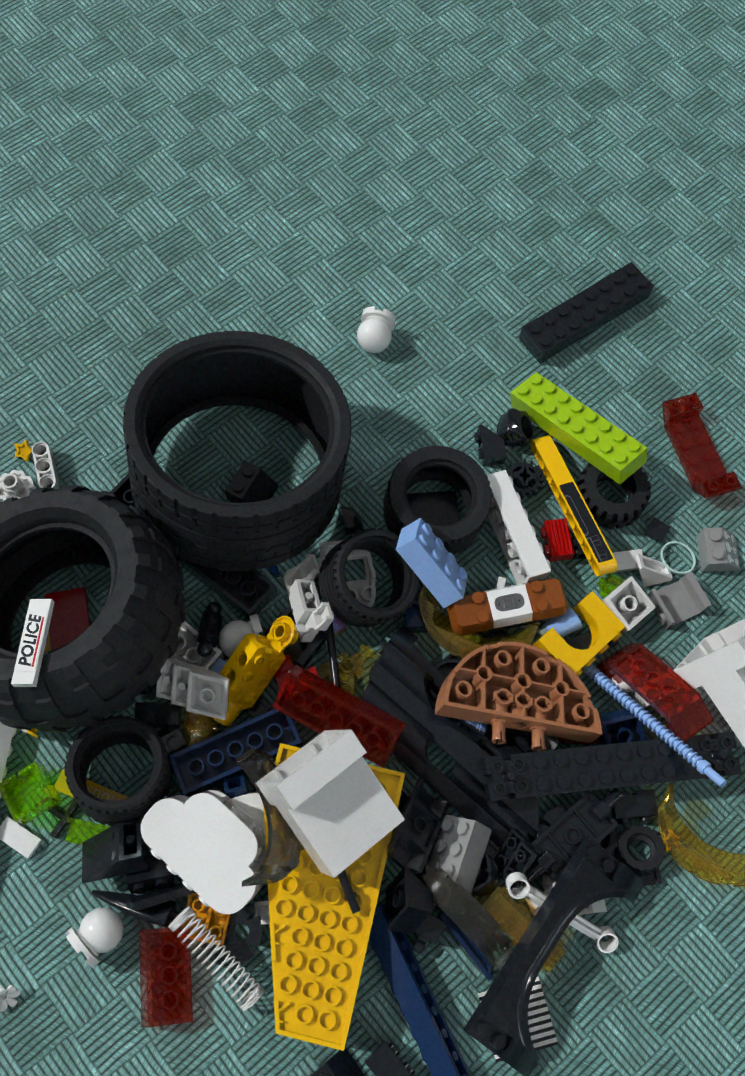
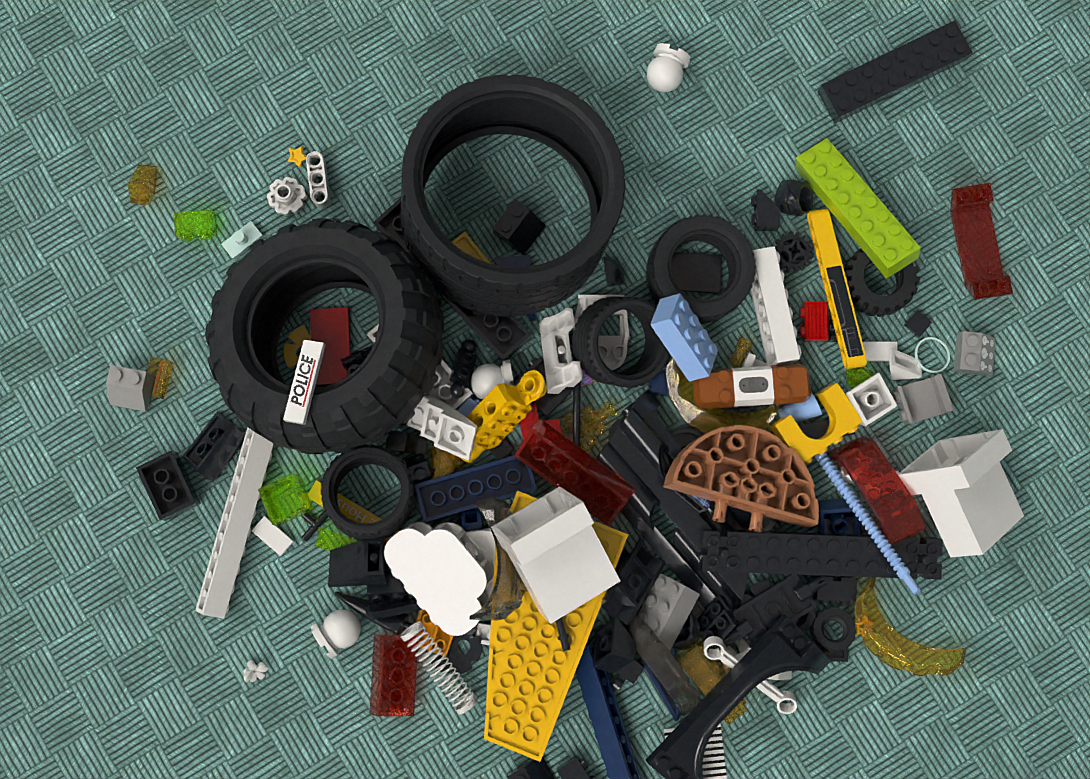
camera: 15 degrees right, 15 degrees up
none -> clear yellow pin [729,337,753,367]

